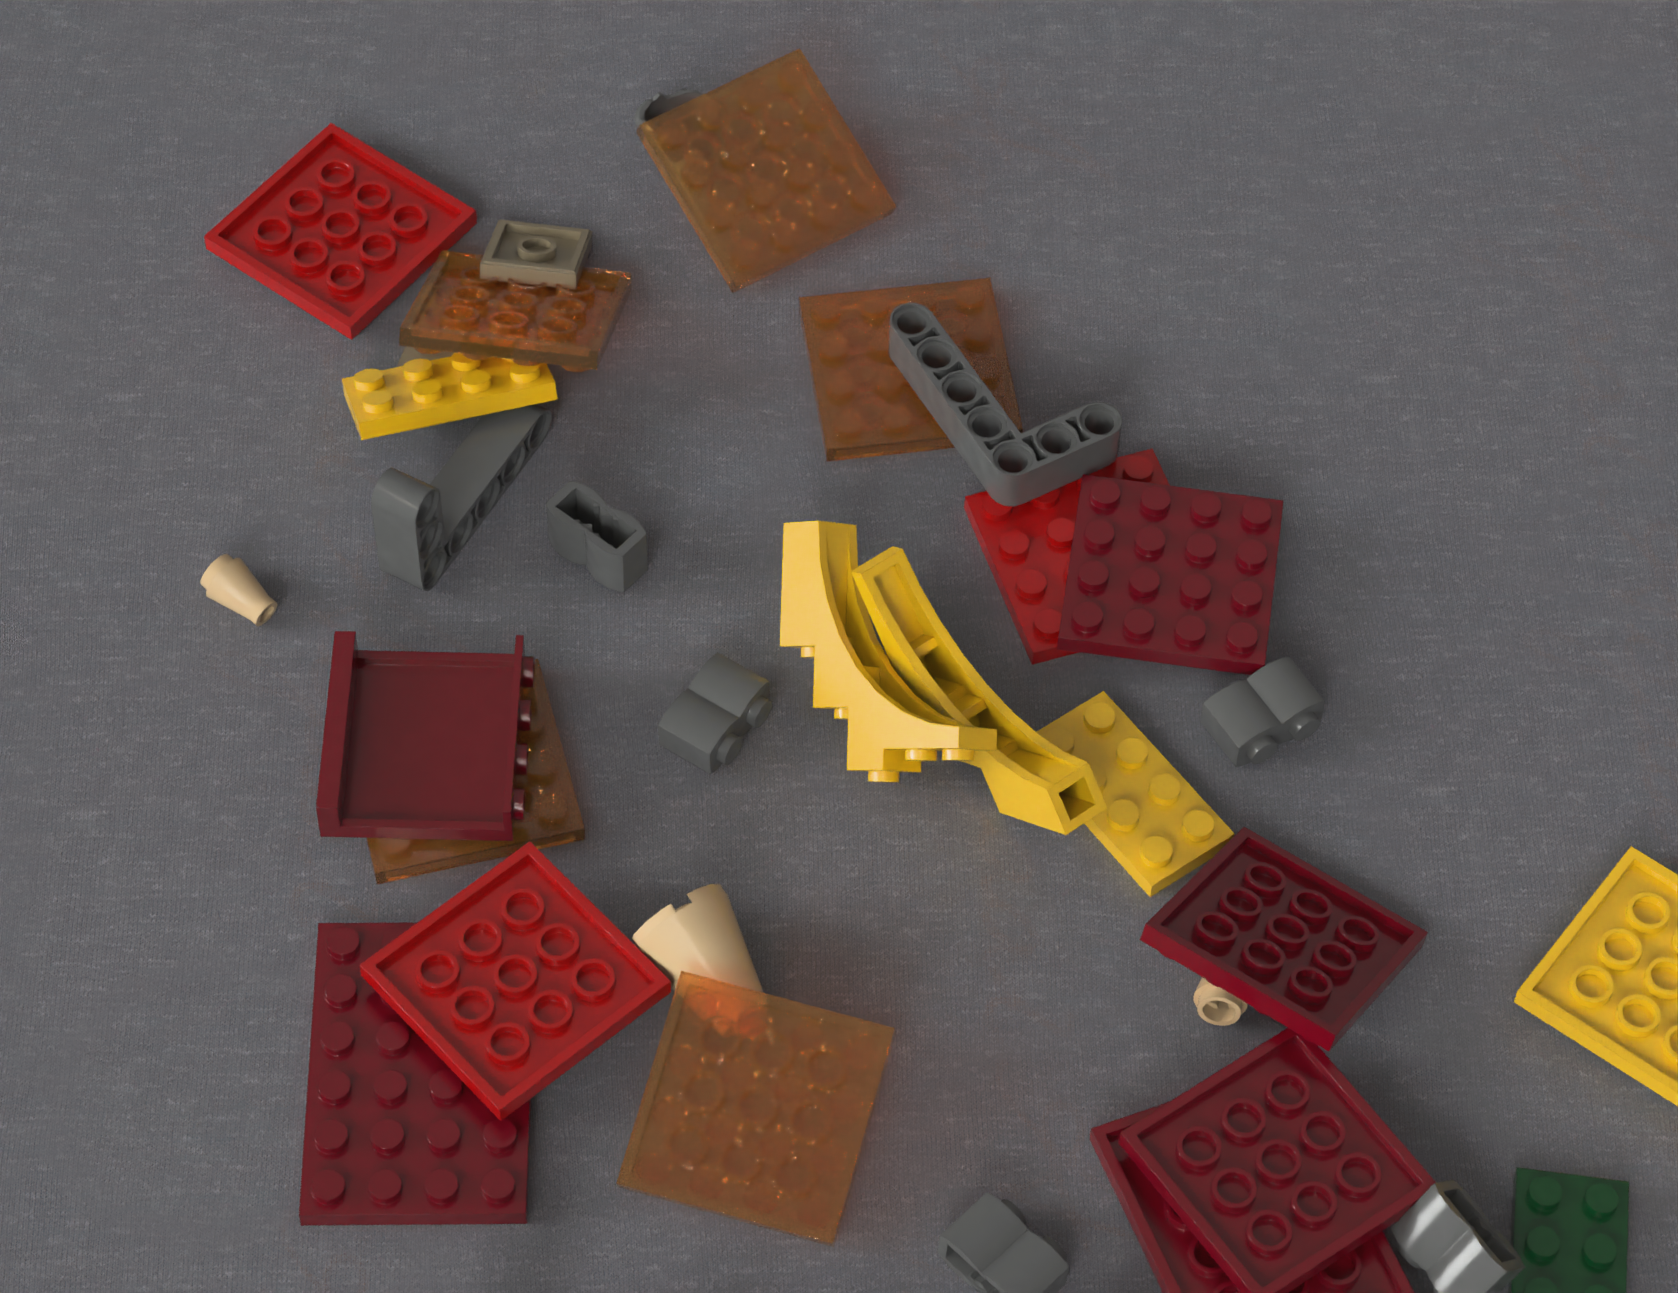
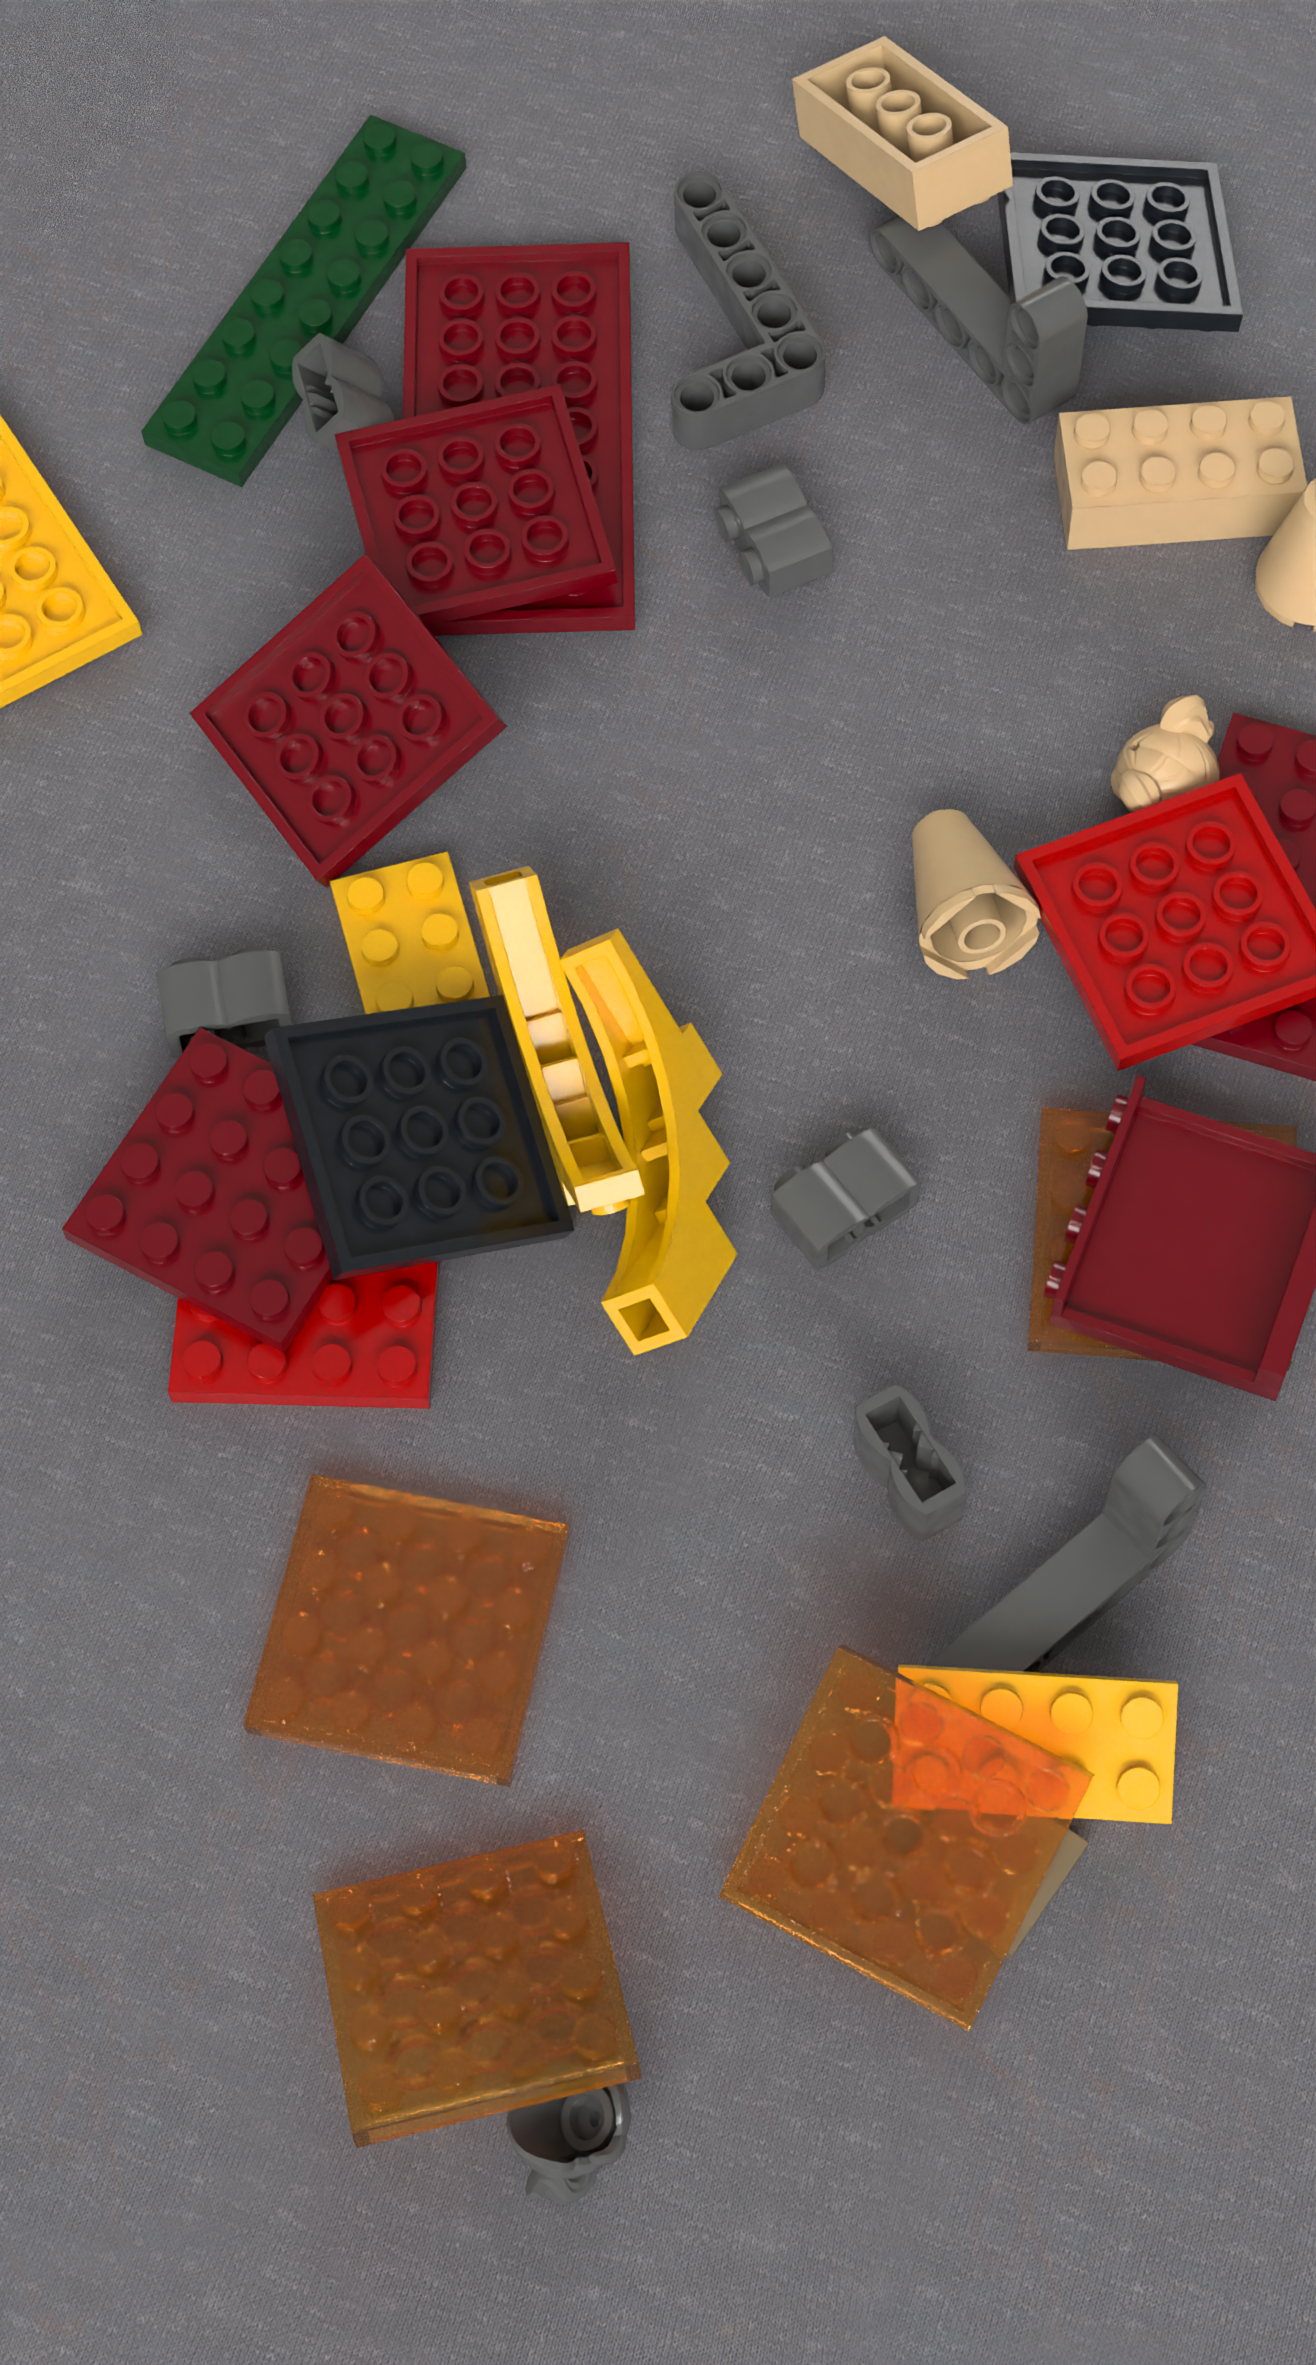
camera: 155 degrees left, 10 degrees up
red plate [204,123,477,340] -> none
dark tan tile [480,220,593,290] -> none
clear orange plate [616,971,896,1247] -> none
dark grey beam [888,302,1122,506] -> none
none -> black plate [264,995,574,1280]
none -> tan hair [1111,695,1220,813]

